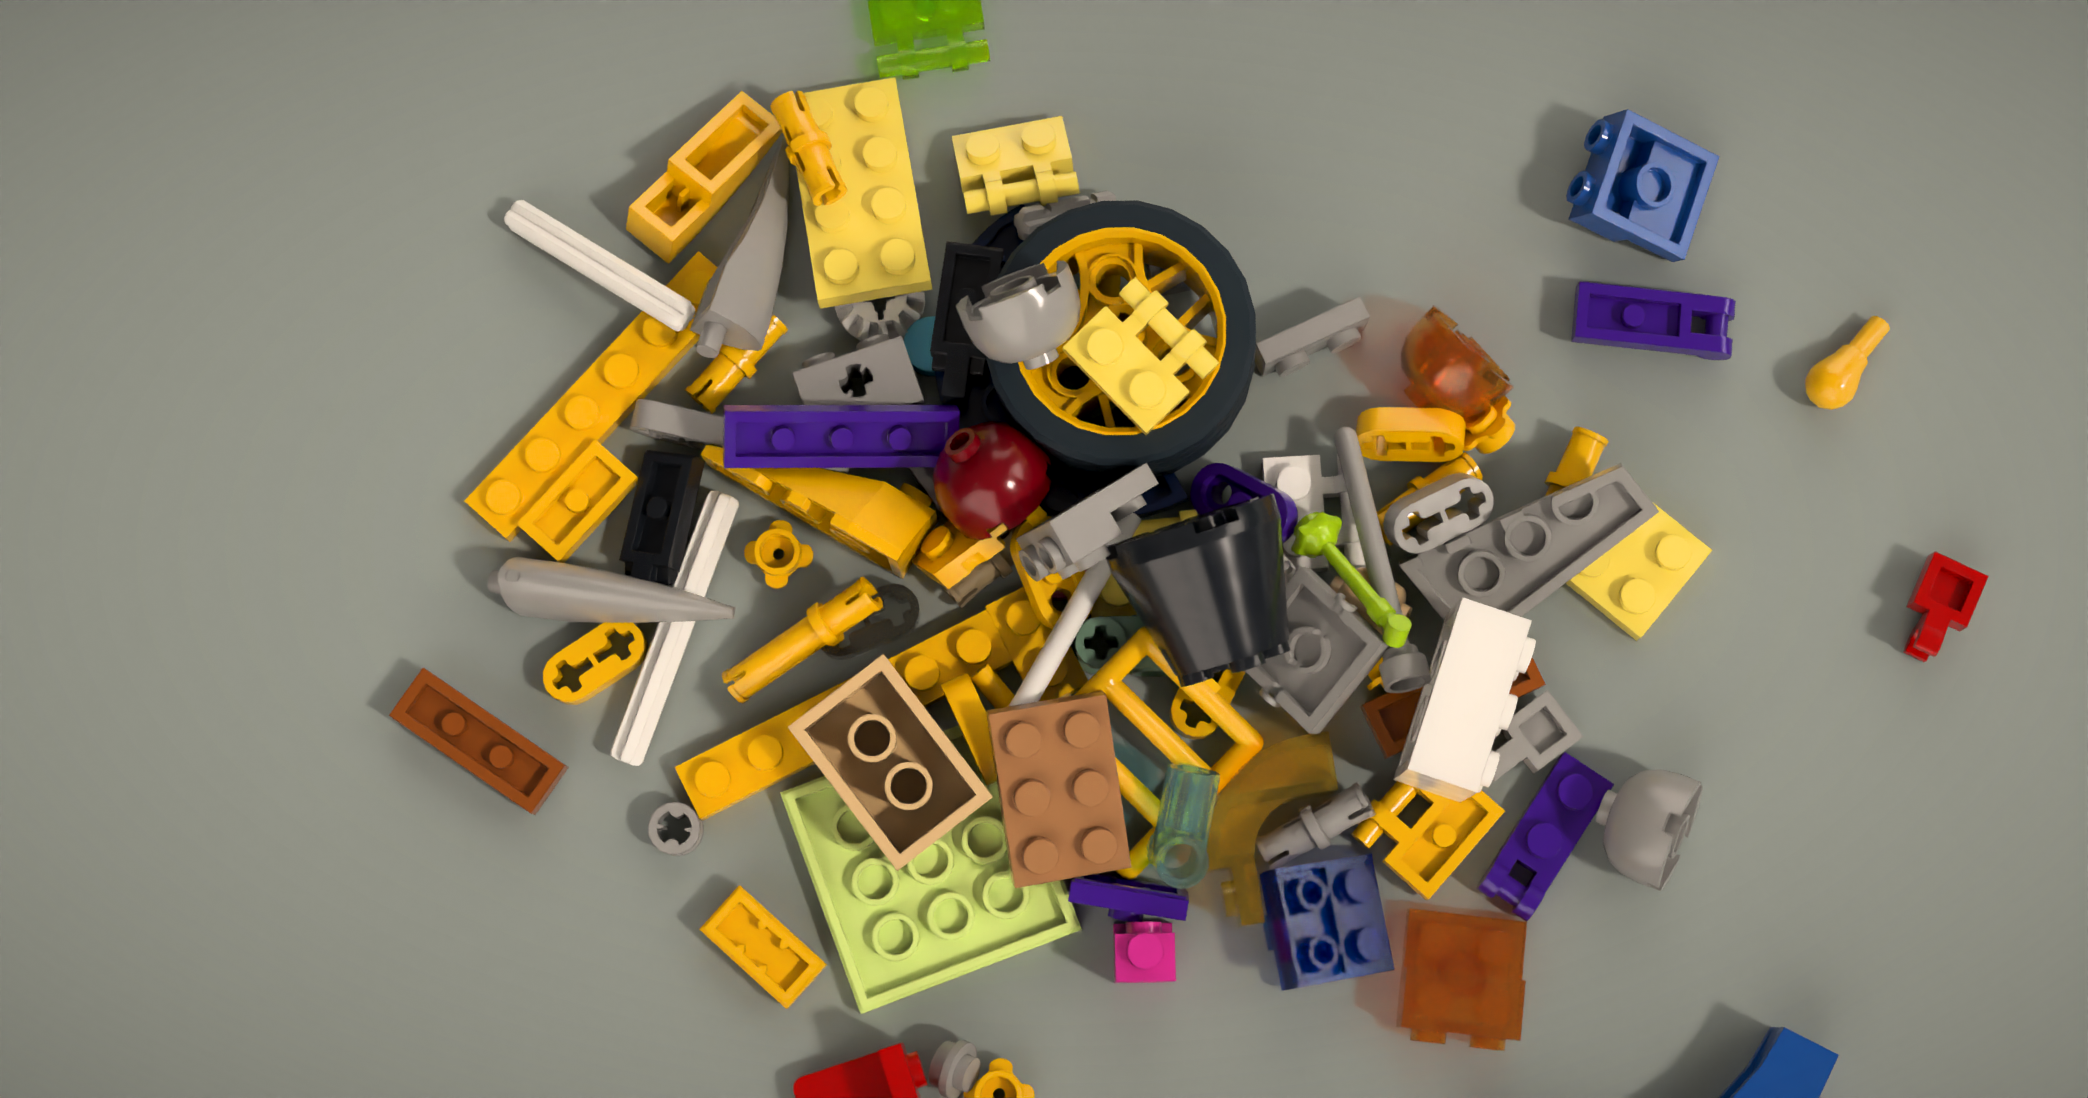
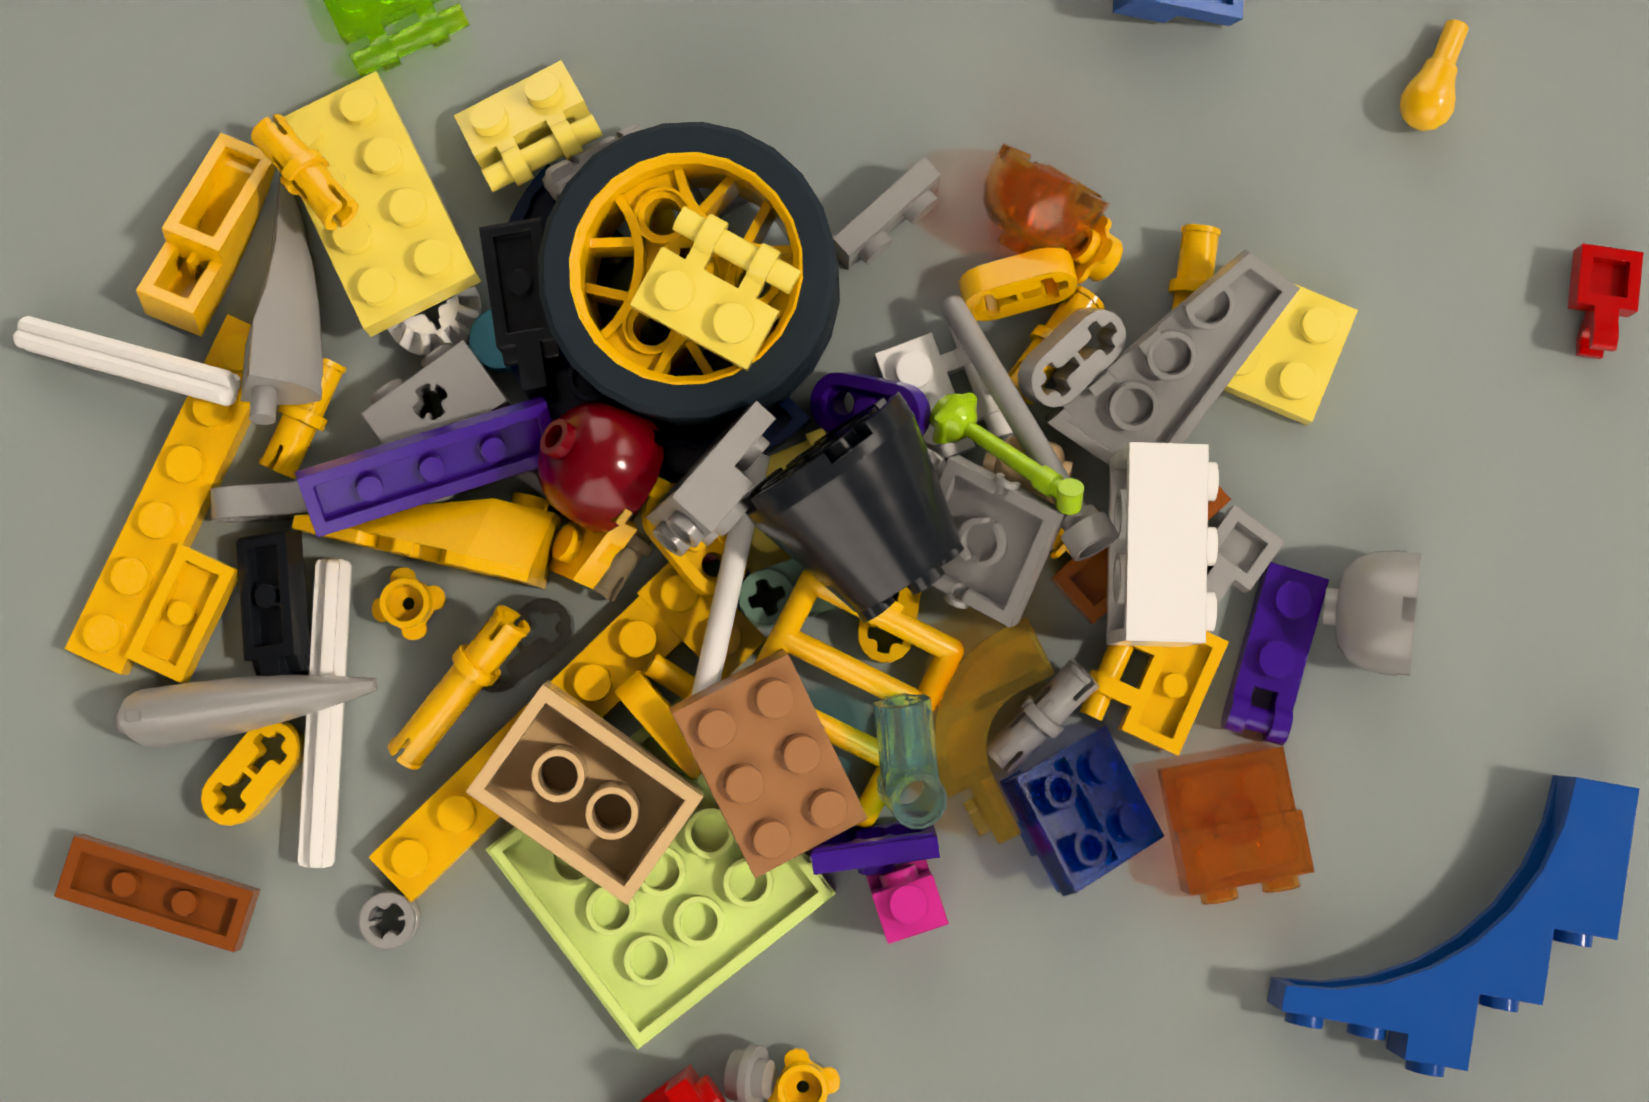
camera: 20 degrees left, 5 degrees up
yellow plate [699,885,828,1009] -> none
light grey cylinder [955,261,1081,370] -> none
dark purple plate [1571,281,1736,360] -> none

